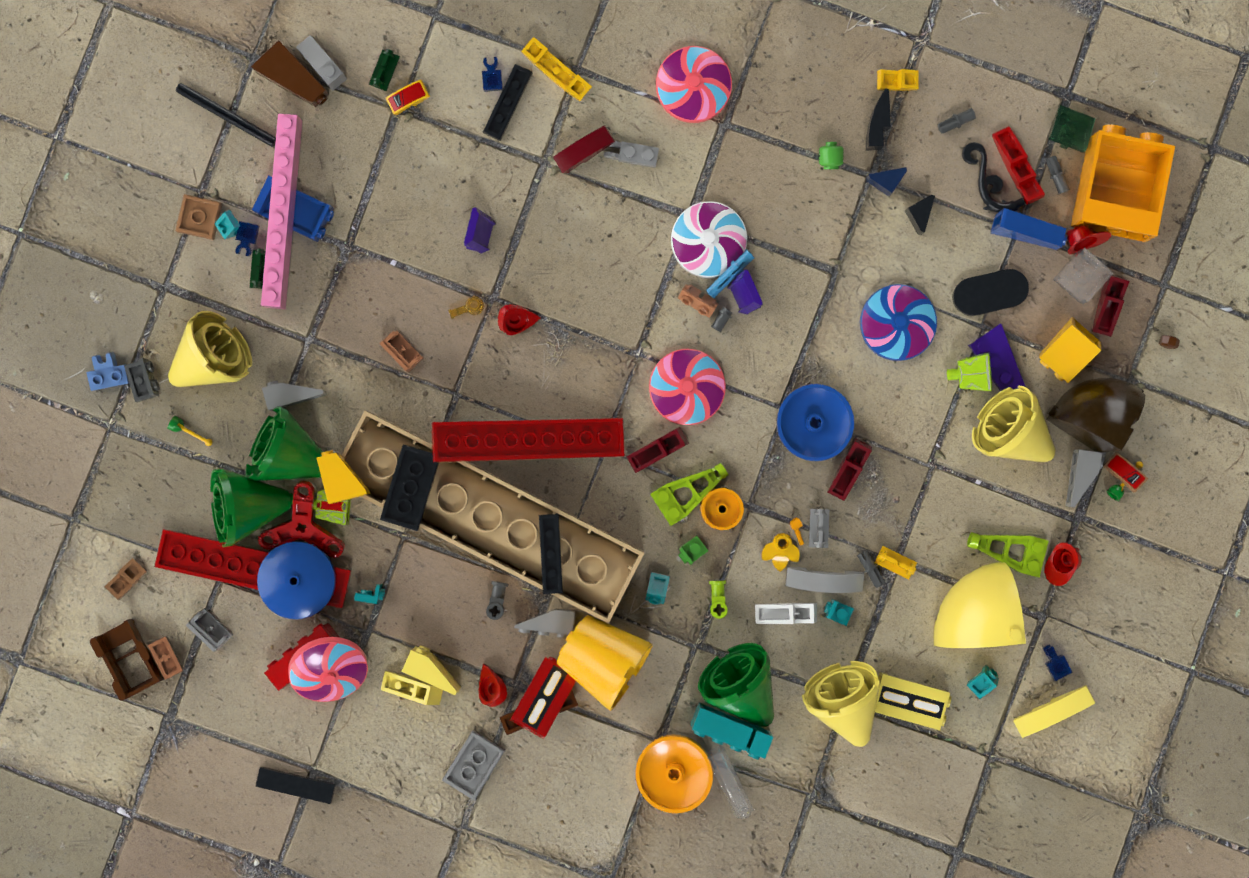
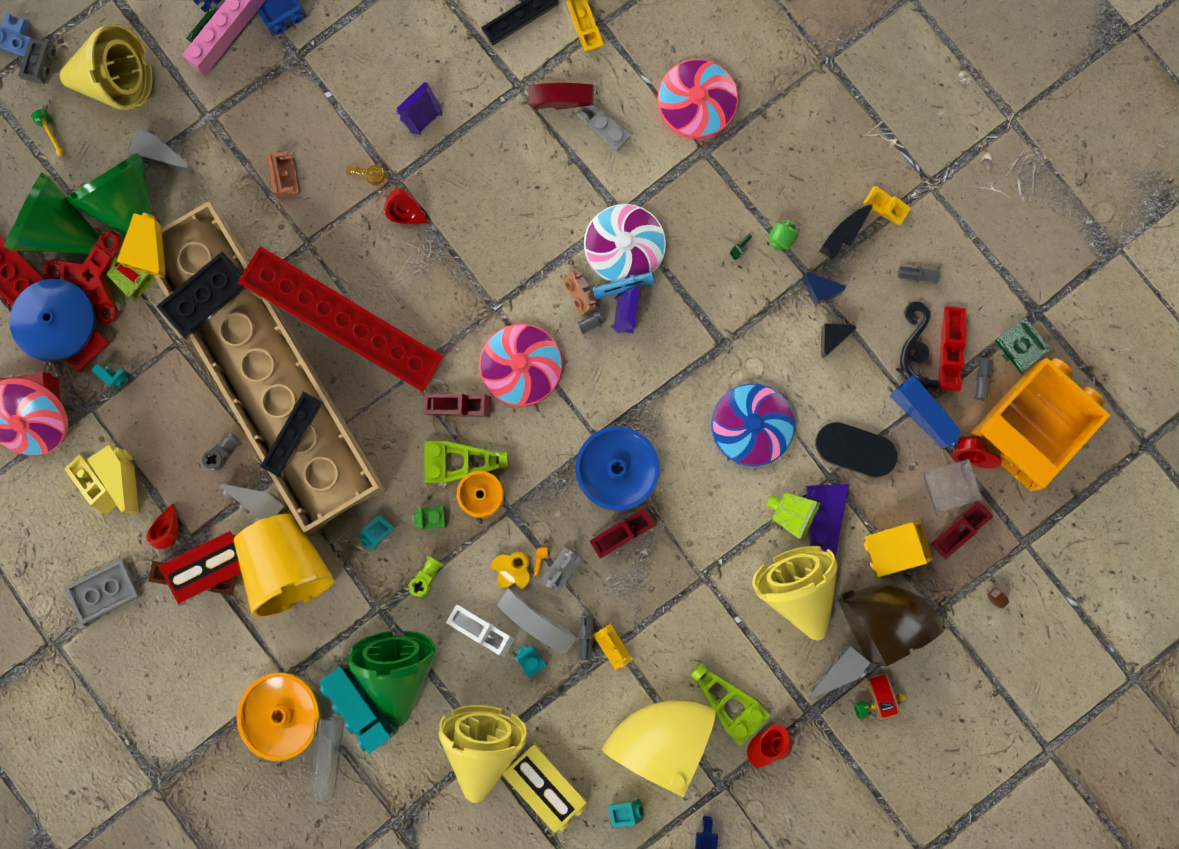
camera: 30 degrees right, 5 degrees down
none -> dark green hand [730,234,752,260]

